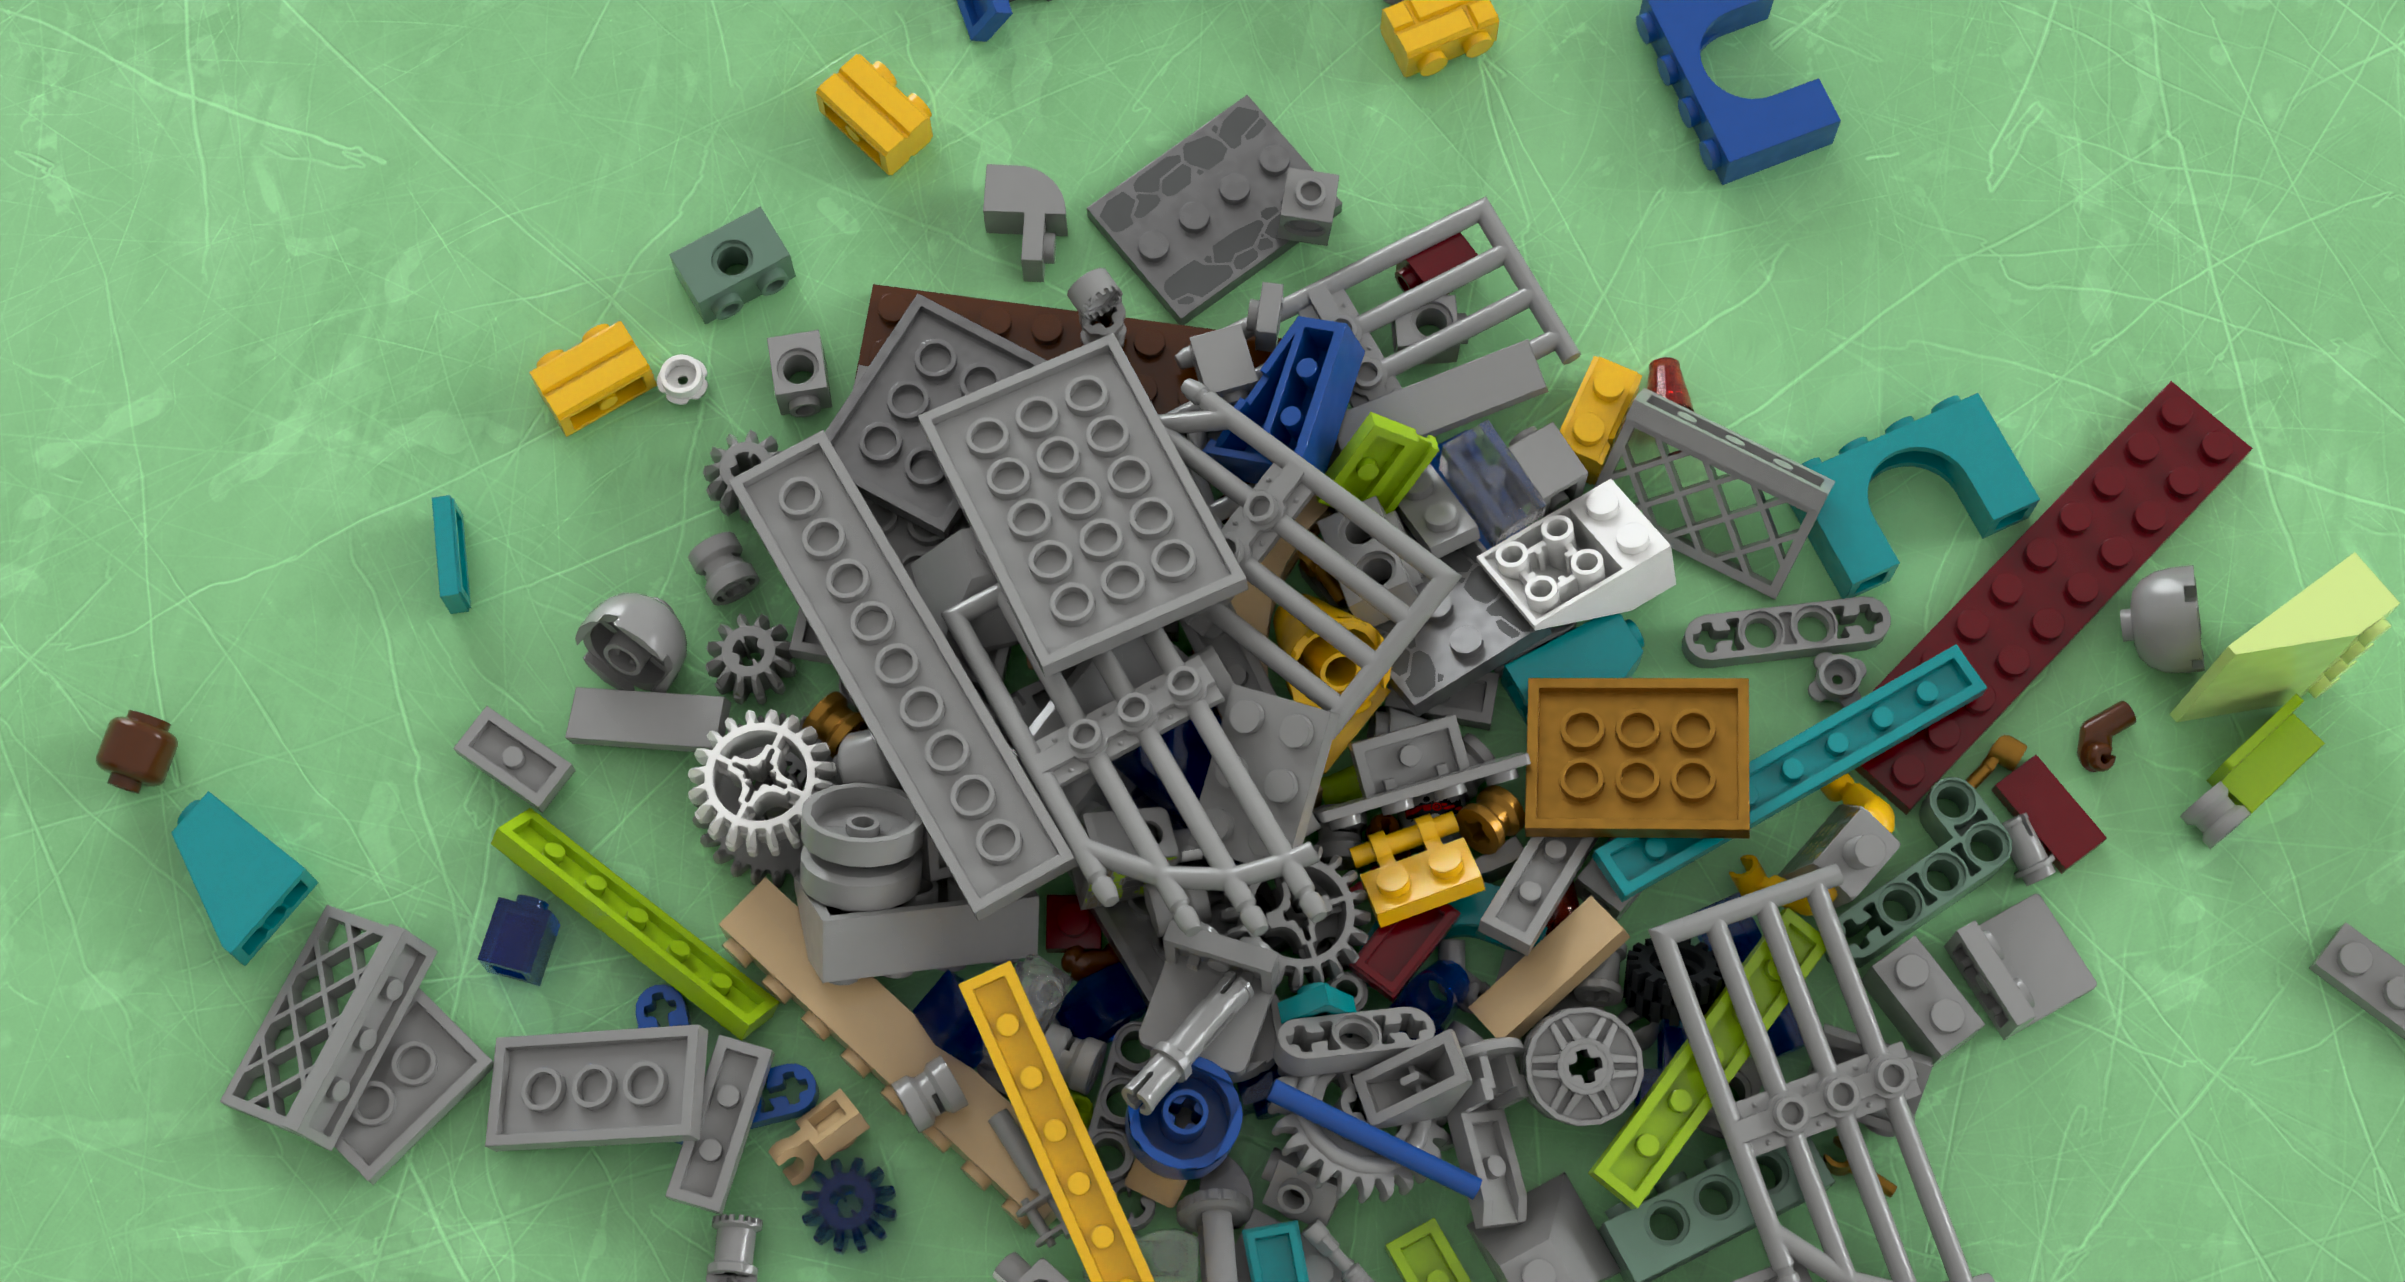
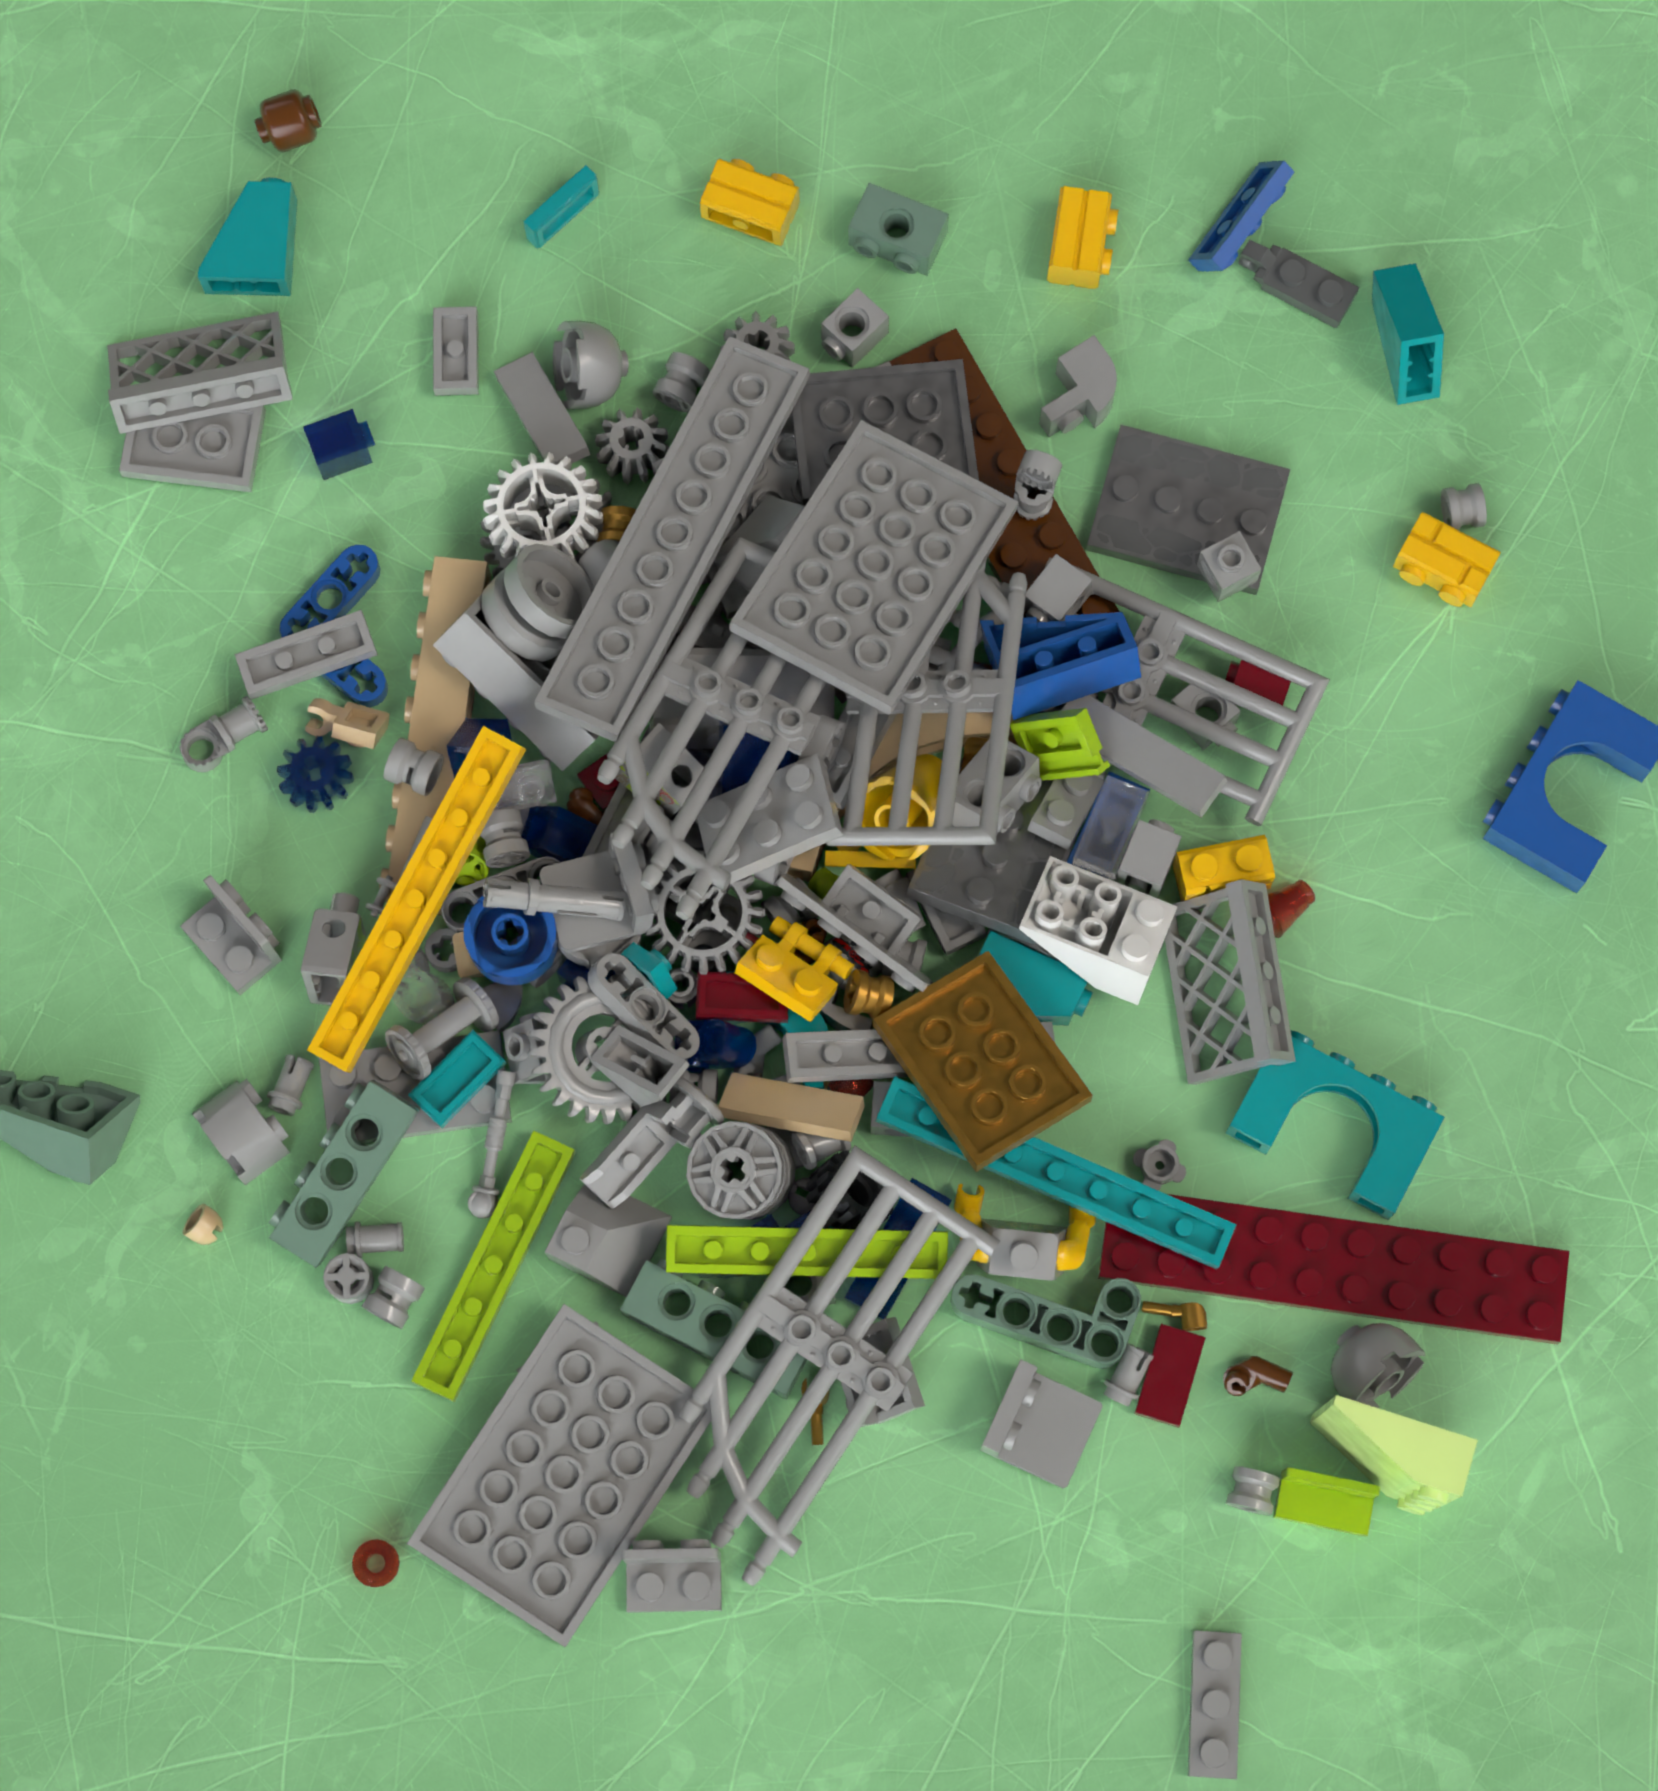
camera: 55 degrees right, 5 degrees up
light grey plate [485,1024,708,1152] -> none
lime plate [491,807,780,1041] -> none
white plate [657,354,708,405] -> none
light grey plate [1246,282,1284,352] -> none
blue bar [1266,1079,1482,1200] -> none
light grey beam [1682,596,1891,668] -> none
light grey brick [1861,935,1985,1066] -> none

